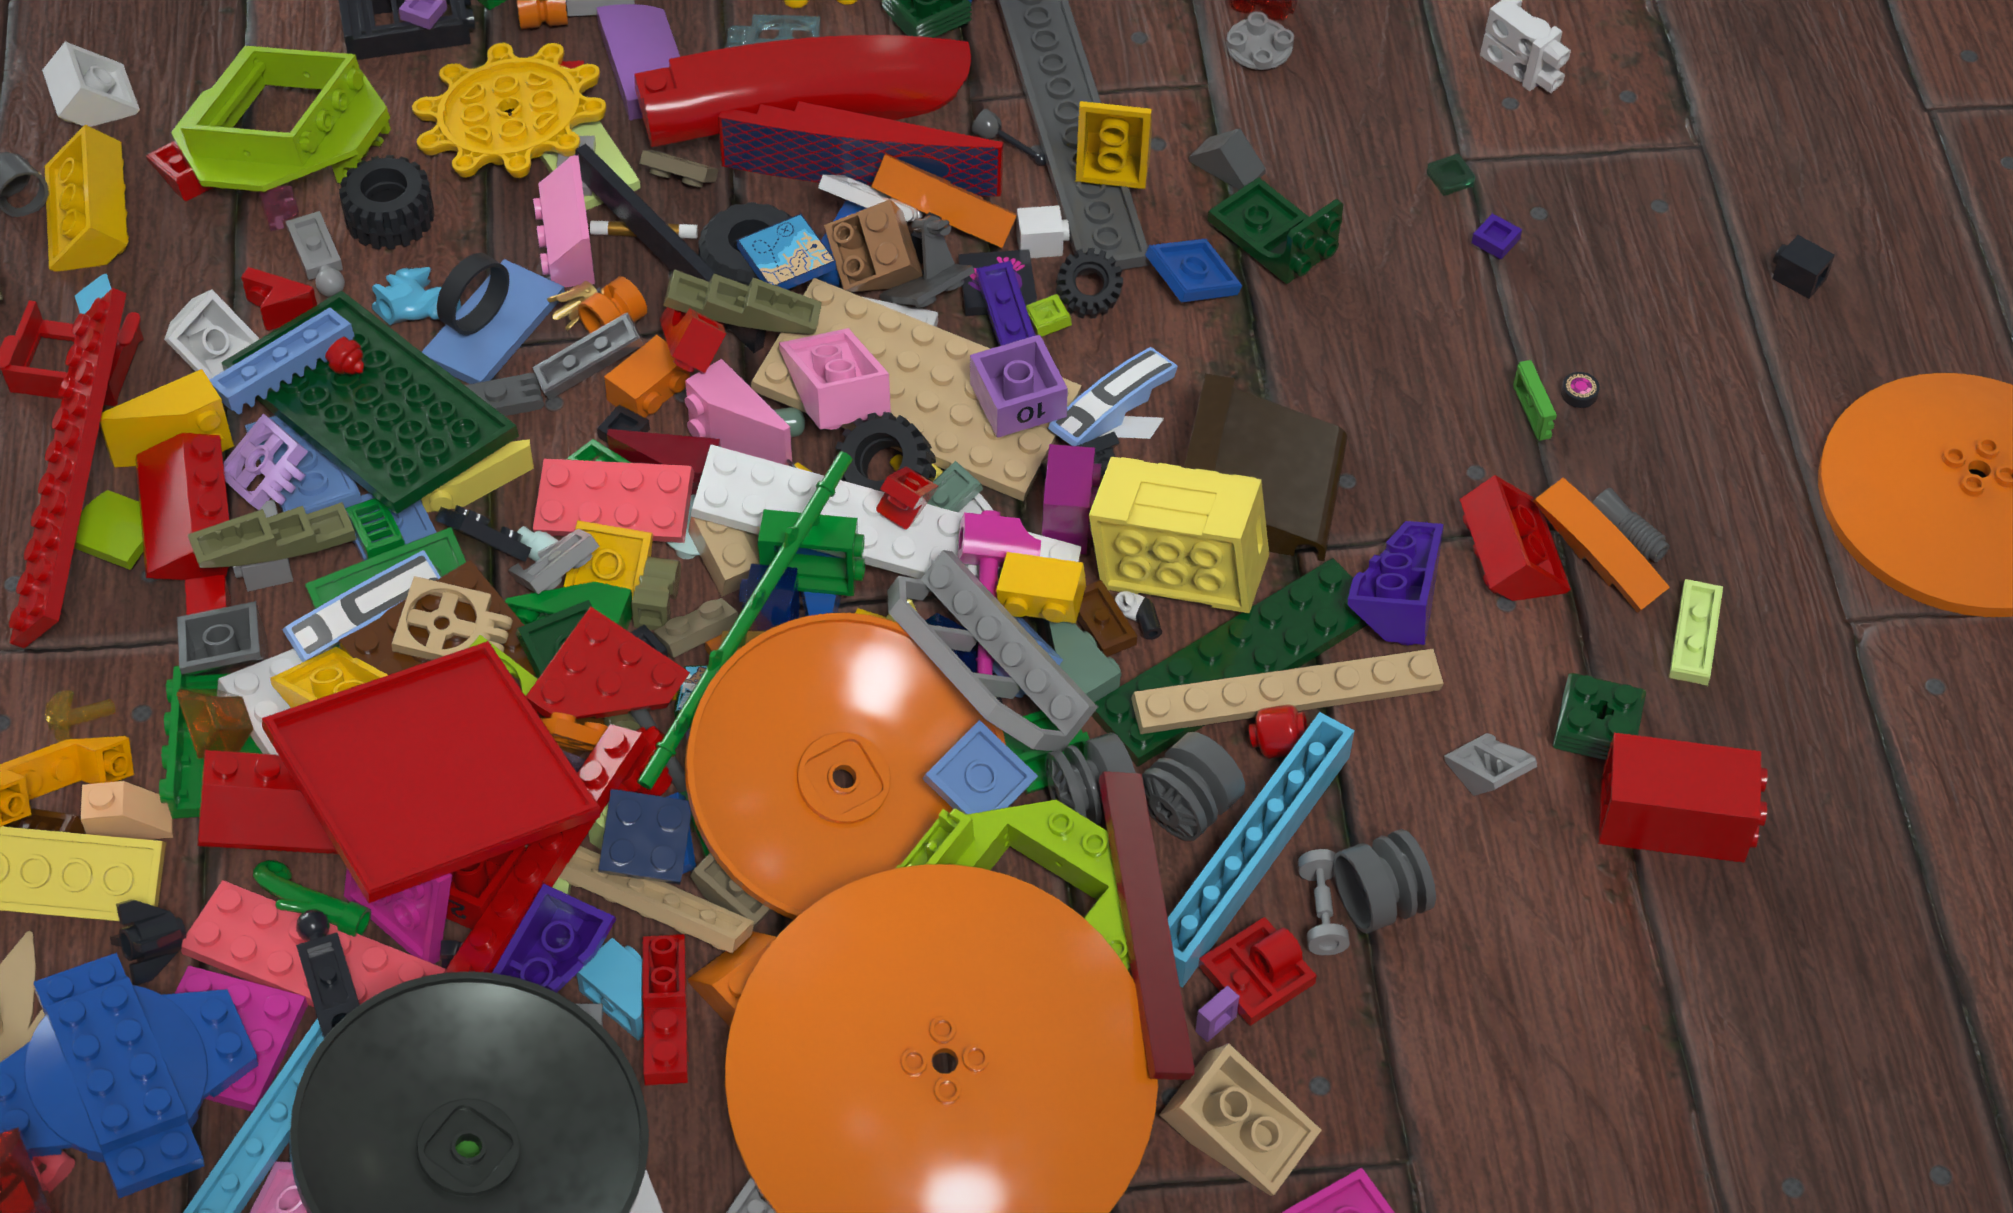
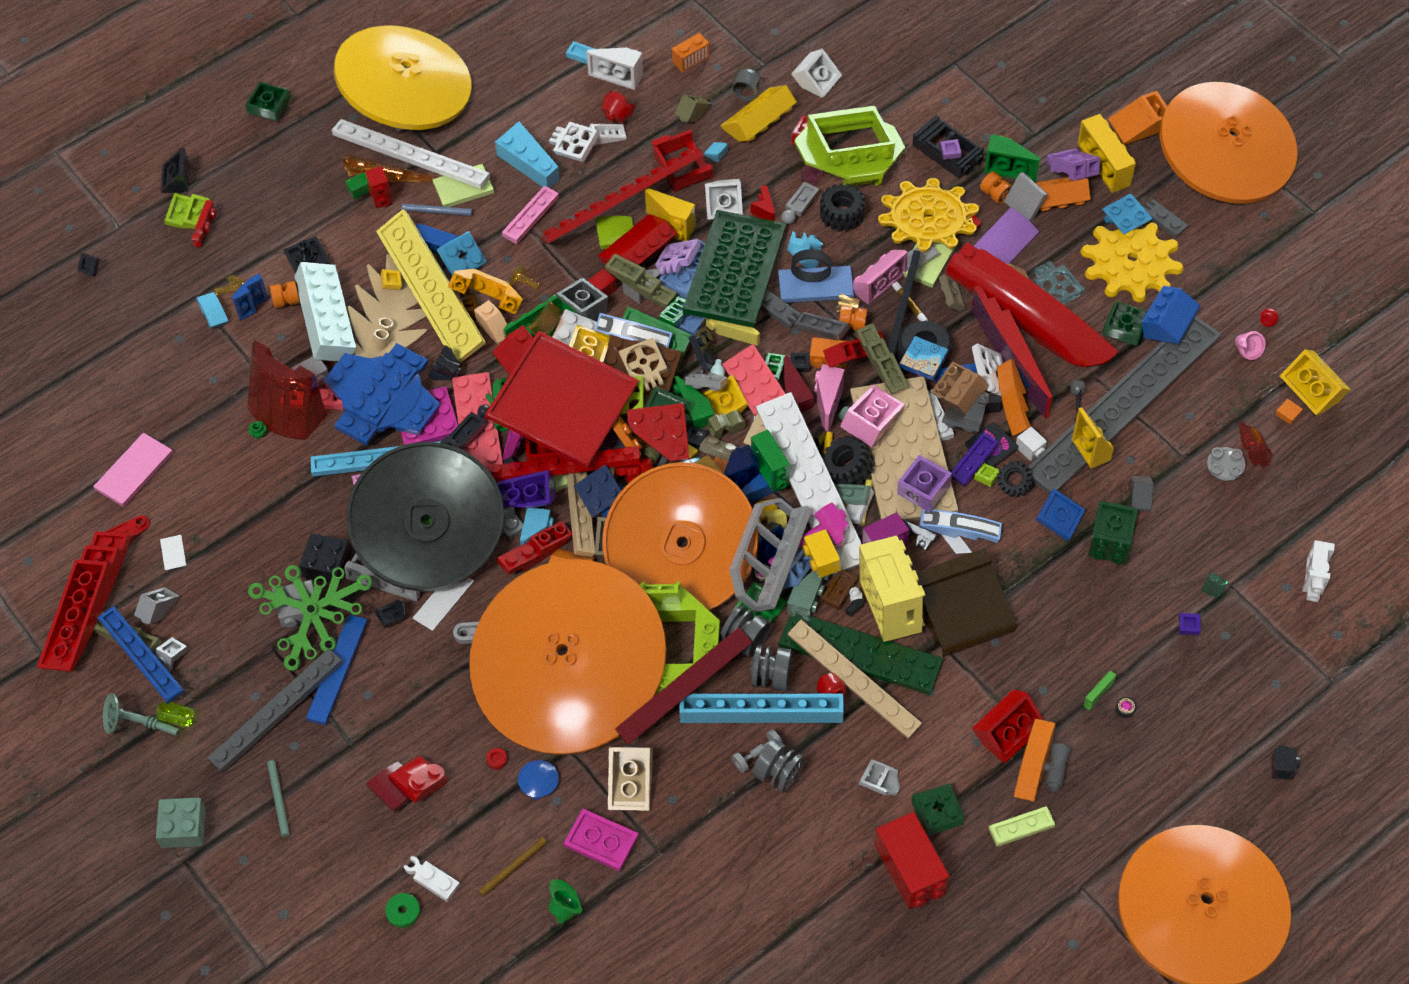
camera: 60 degrees right, 5 degrees up
medium blue gear [210,307,354,415] -> none
red plate [325,337,364,374] -> none
green plant [637,451,853,790] -> none
red slope [876,466,938,529] -> none
medium blue plate [923,720,1038,815] -> none
medium lavender tile [1195,985,1240,1042] -> none
red plate [1198,917,1317,1026] -> none
dark purple wedge [1348,521,1444,645] -> none

